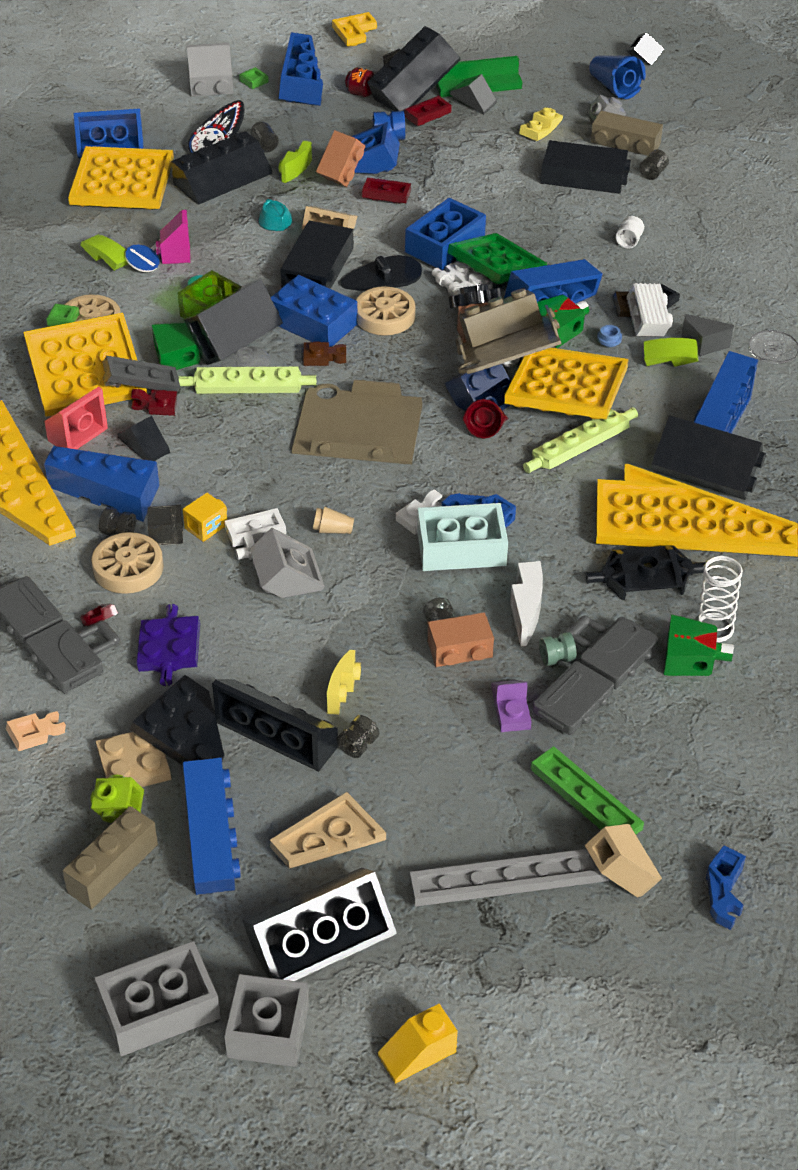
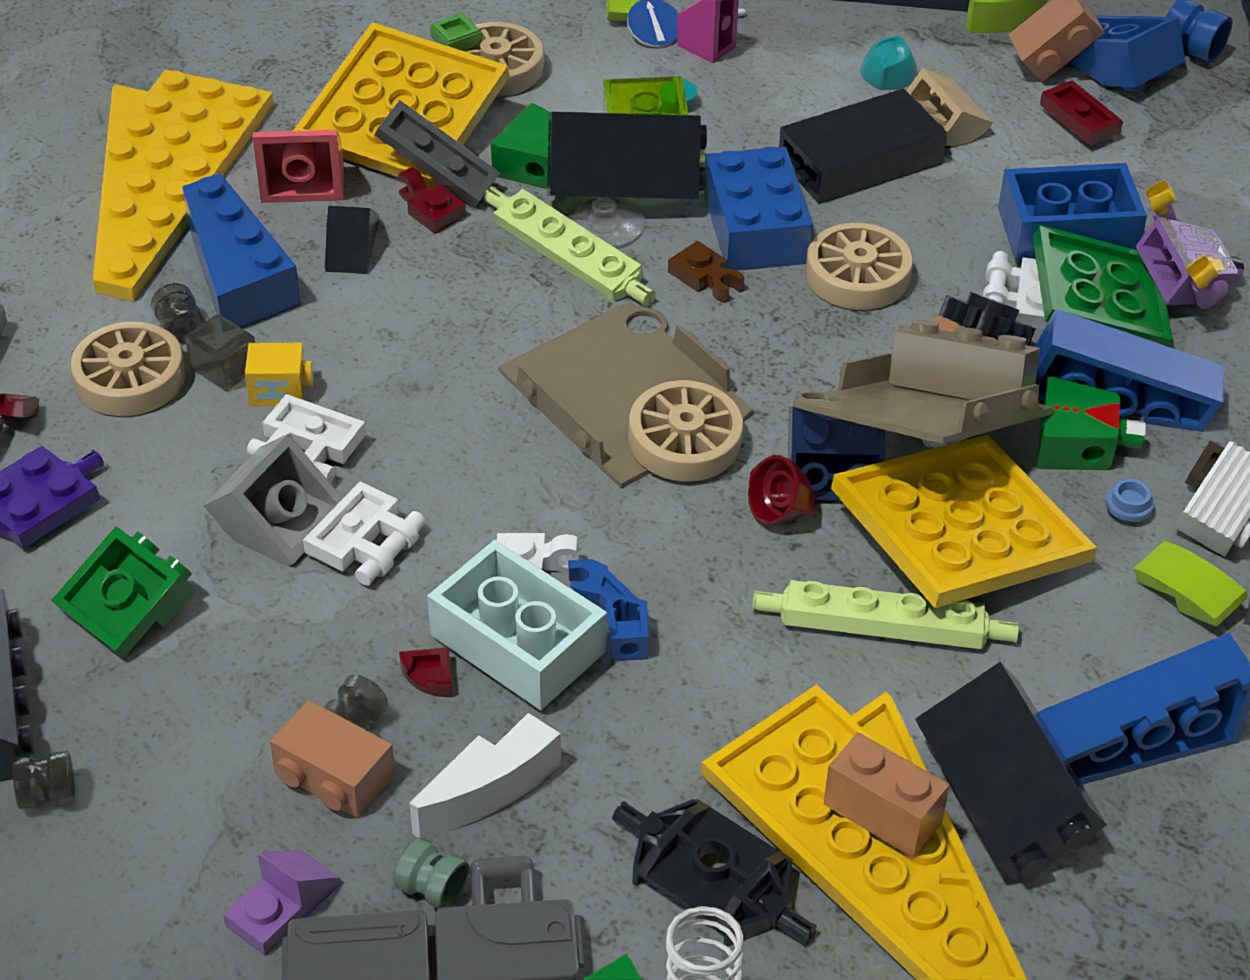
camera: 45 degrees right, 0 degrees up
tan cone [313,506,354,534] -> none
light yellow slope [327,650,361,715] -> none
black shield [341,255,422,291] -> none
none -> green plate [51,526,197,659]
none -> white plate [303,481,426,586]
none -> dark red tile [399,647,453,697]
none -> tan wheel [628,380,743,481]
none -> nougat brick [824,732,950,858]
none -> medium lavender torso [1136,179,1244,309]

